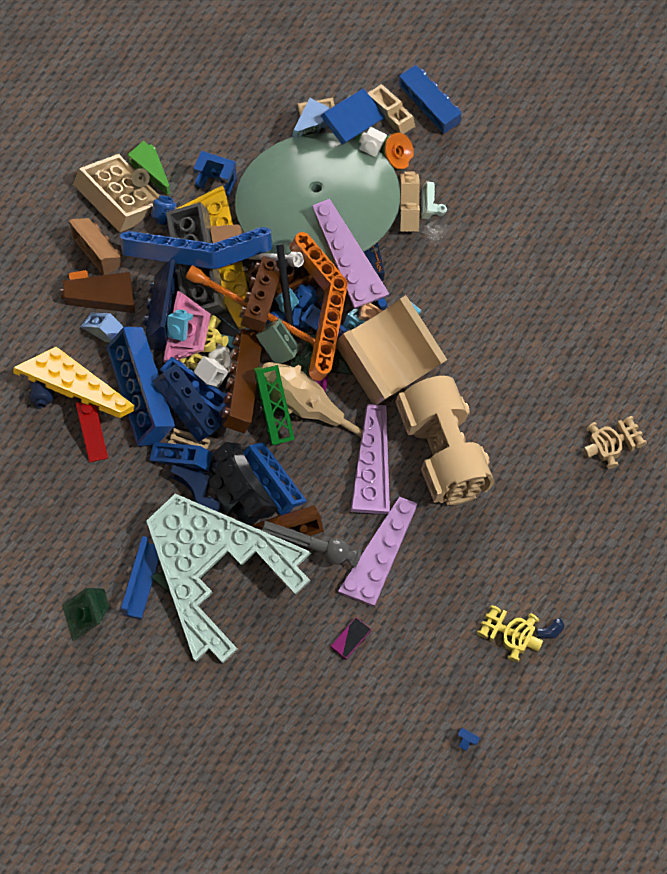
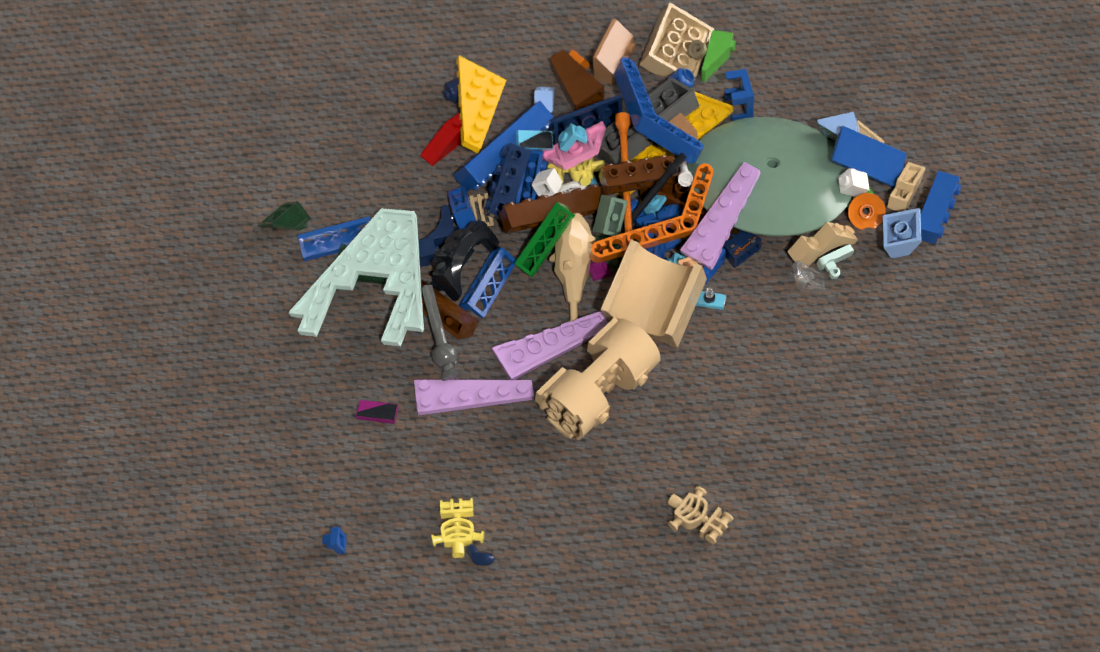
camera: 65 degrees right, 10 degrees down
none -> tile [516,130,553,151]
none -> light blue slope [883,208,922,258]

